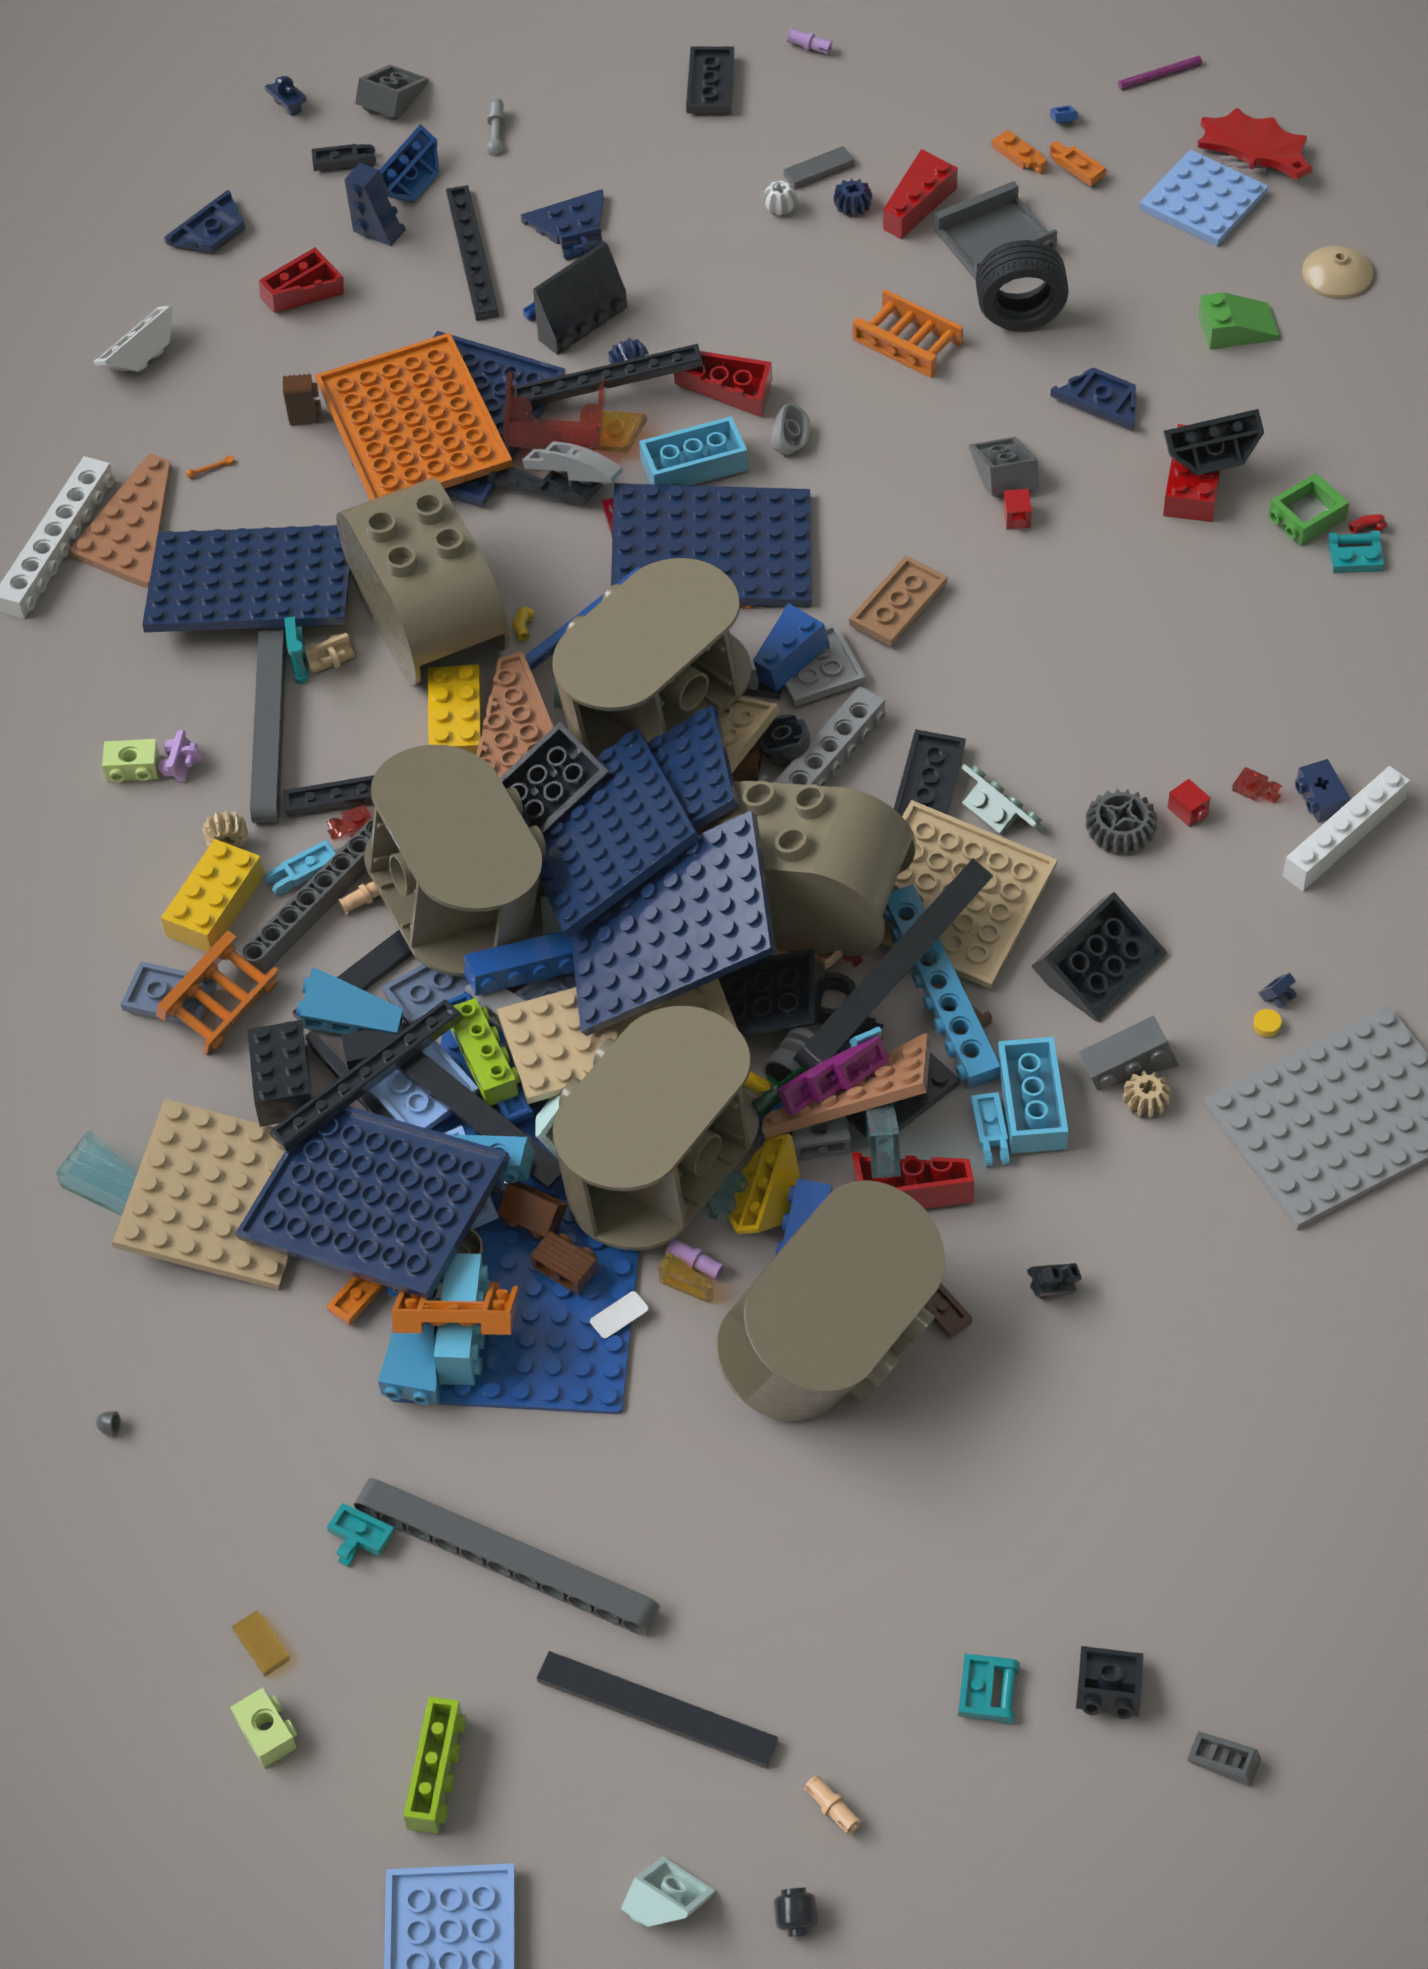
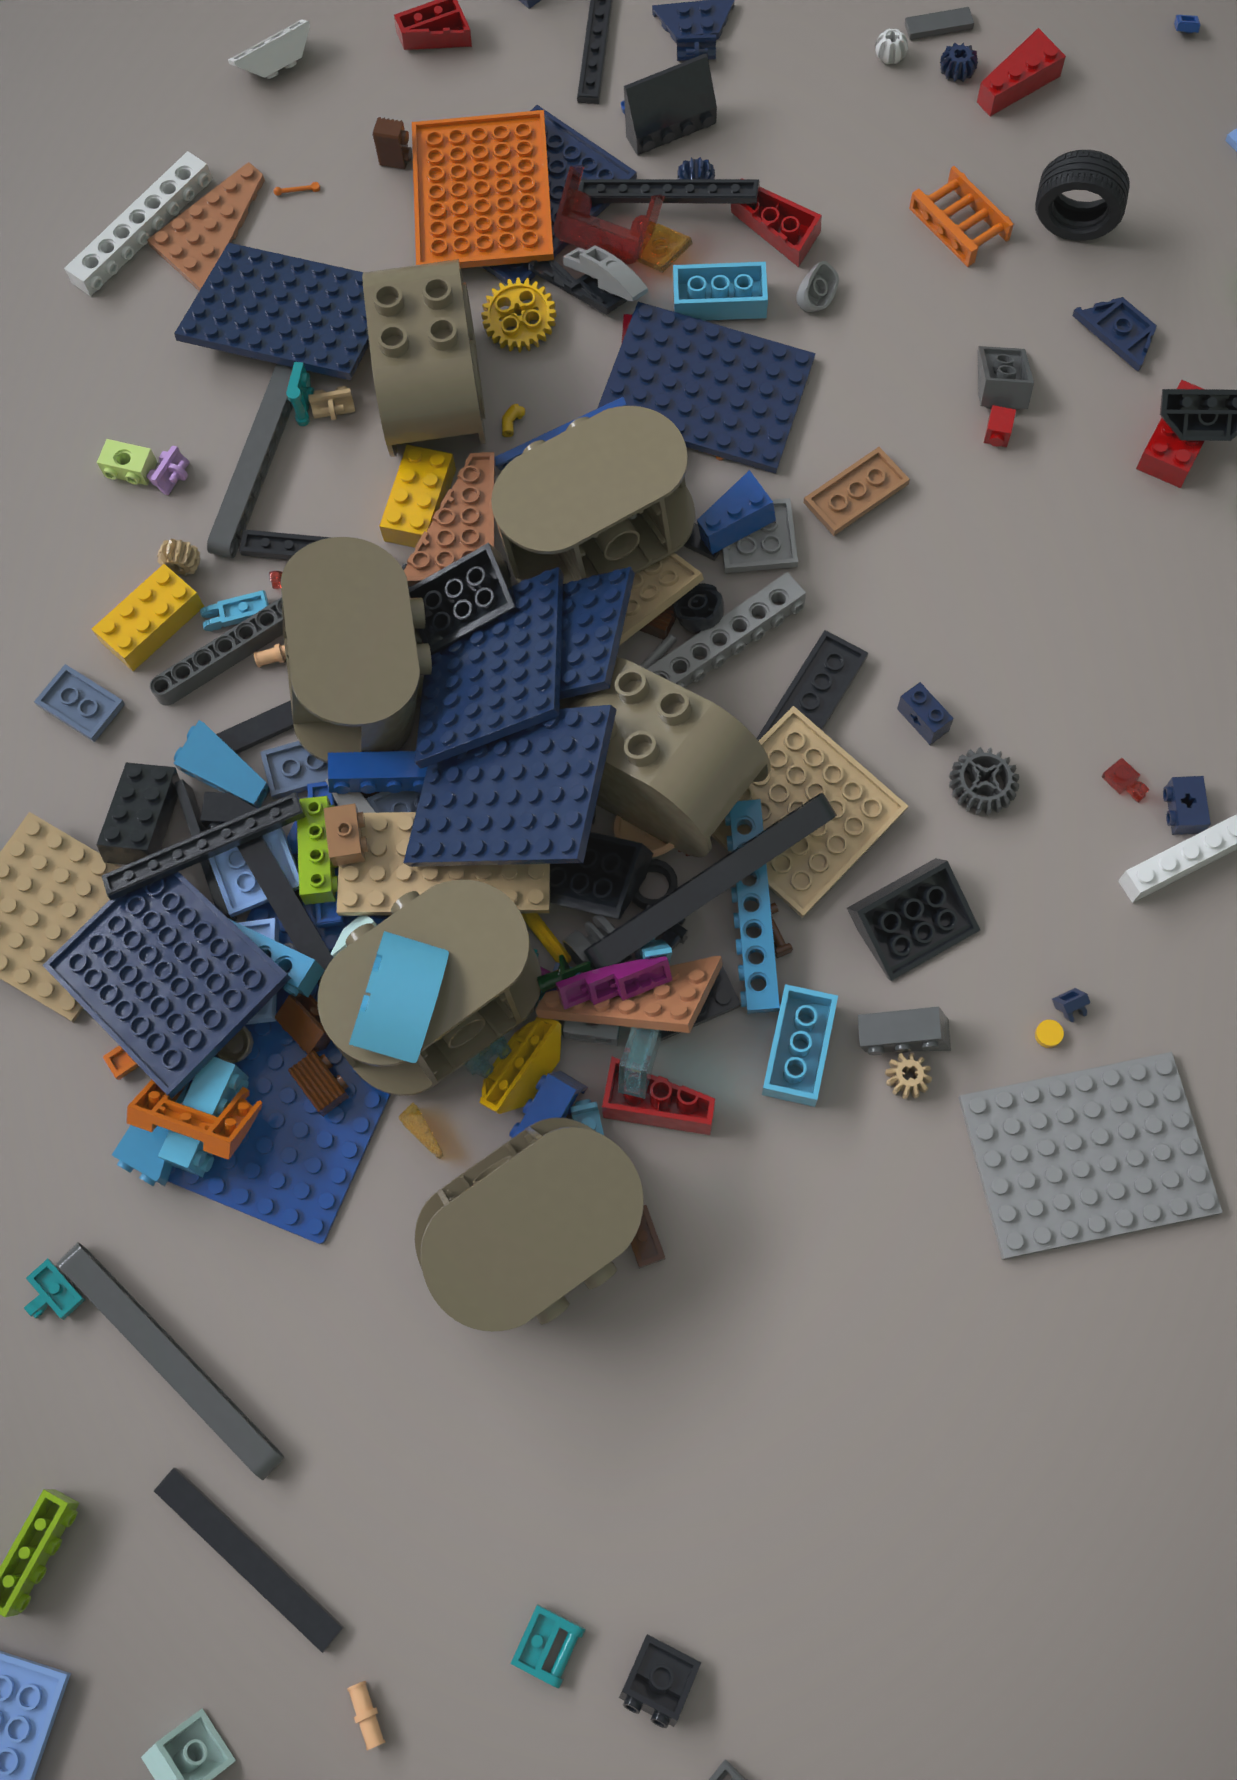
camera: 20 degrees right, 15 degrees up
orange fence [156,930,278,1055] -> none
white sticker [590,1291,648,1338] -> none
lavender pin [666,1238,725,1280] -> none
dark grey panel [934,181,1057,279] -> none
bracket [961,764,1046,836] -> none
medium azure hinge [970,1092,1010,1167] -> none
orange hinge [991,130,1047,175] -> none
black hips [1027,1263,1082,1298] -> none
orange hinge [1049,141,1107,187] -> none
red brick [1167,779,1211,827] -> none
none -> medium nougat brick [324,803,369,866]
none -> medium azure panel [349,931,449,1063]
none -> yellow gear [481,277,557,352]
none -> dark blue brick [897,682,954,745]

